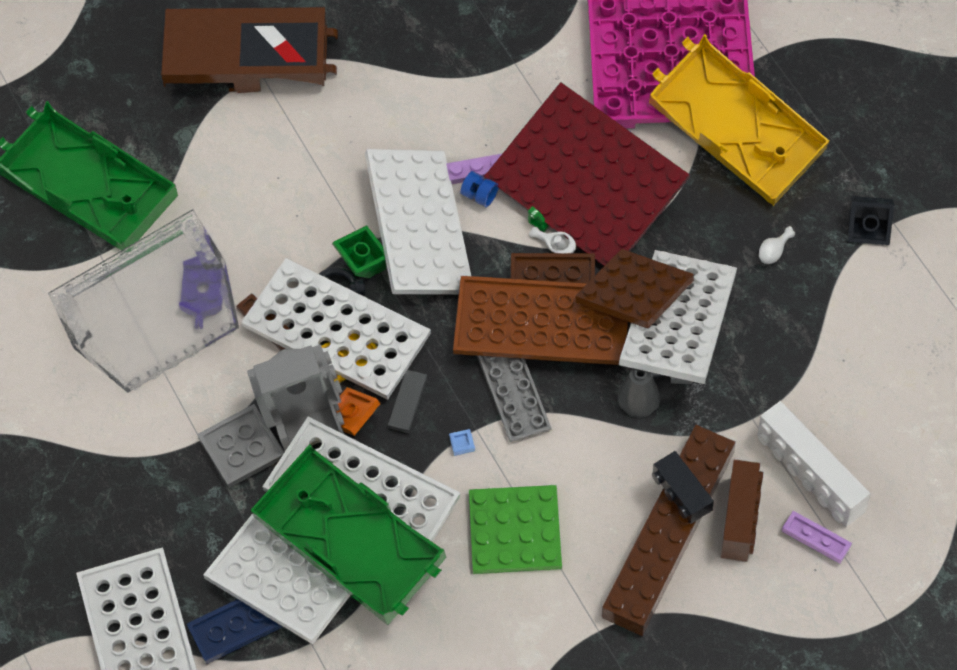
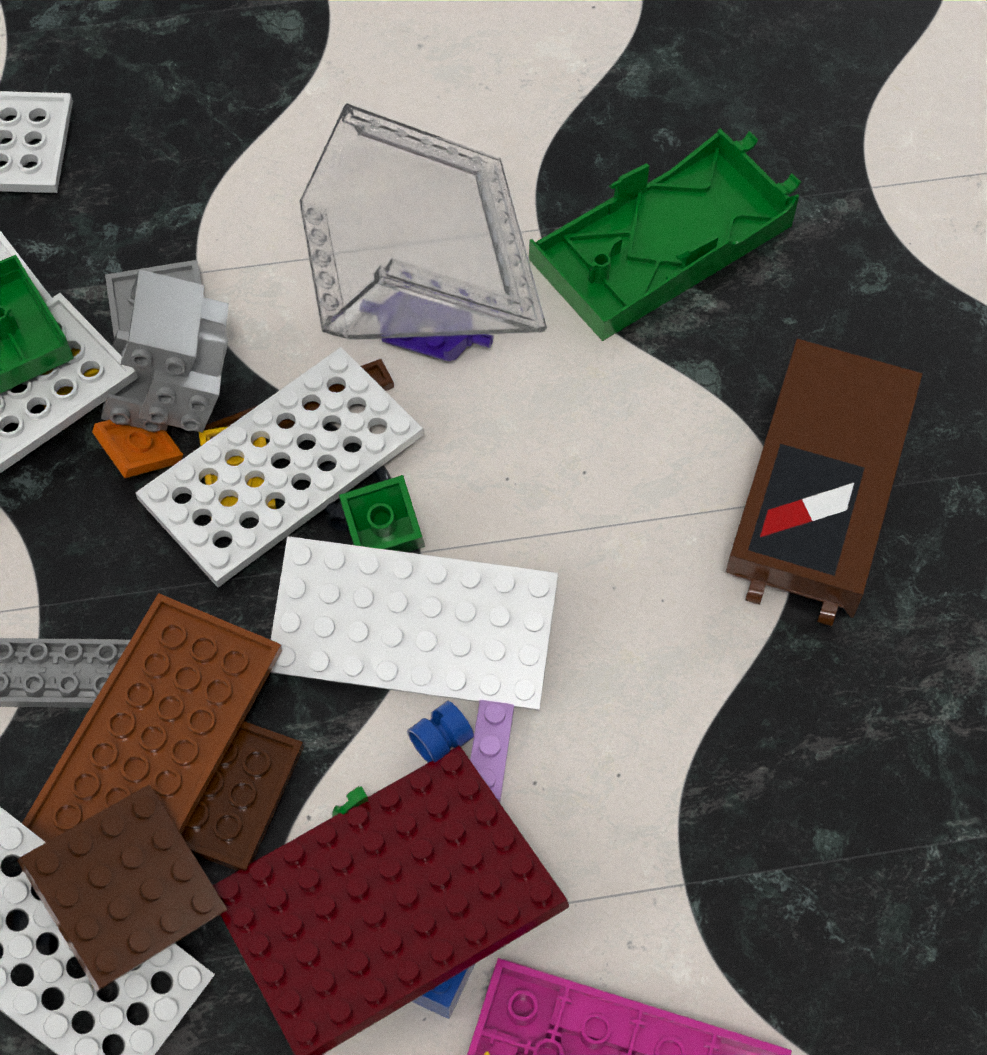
camera: 105 degrees right, 0 degrees up
dark grey tile [388,370,427,433] -> none
light blue tile [449,429,475,456] -> none
white piece [529,227,576,253] -> none

